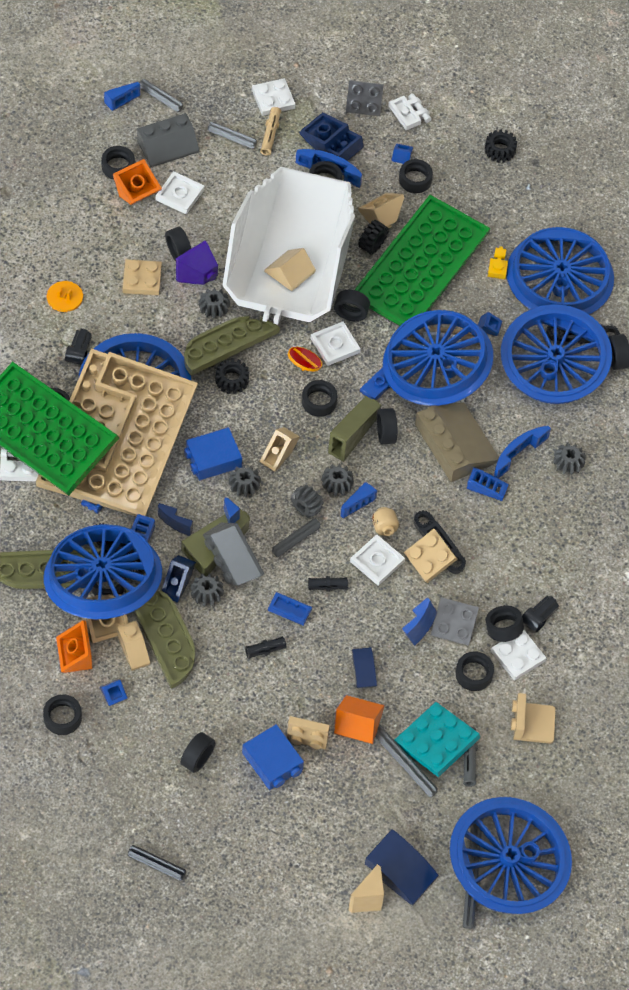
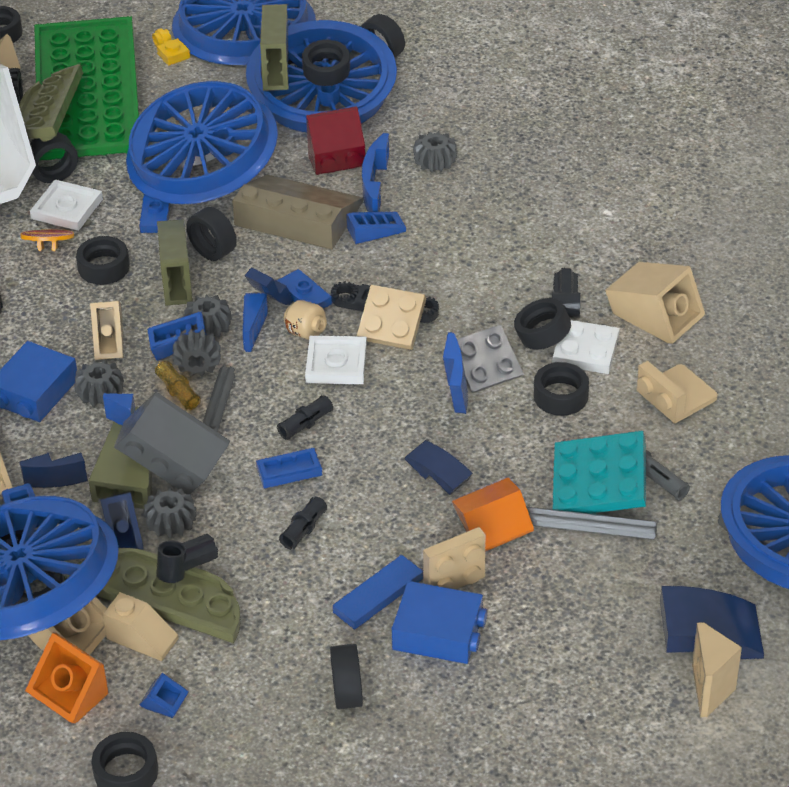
camera: 35 degrees left, 15 degrees down
none -> olive plate [19,64,83,142]
none -> blue slope [147,312,206,361]
none -> clear yellow pin [155,361,201,410]
none -> black piece [156,533,218,583]
none -> dark blue slope [245,267,293,305]
none -> olive slope [260,4,288,91]
none -> blue plate [276,269,332,309]
none -> black tyre [302,39,350,86]
none -> dark red slope [306,106,366,175]
none -> blue tile [332,555,423,630]
none -> tan slope [605,262,706,344]

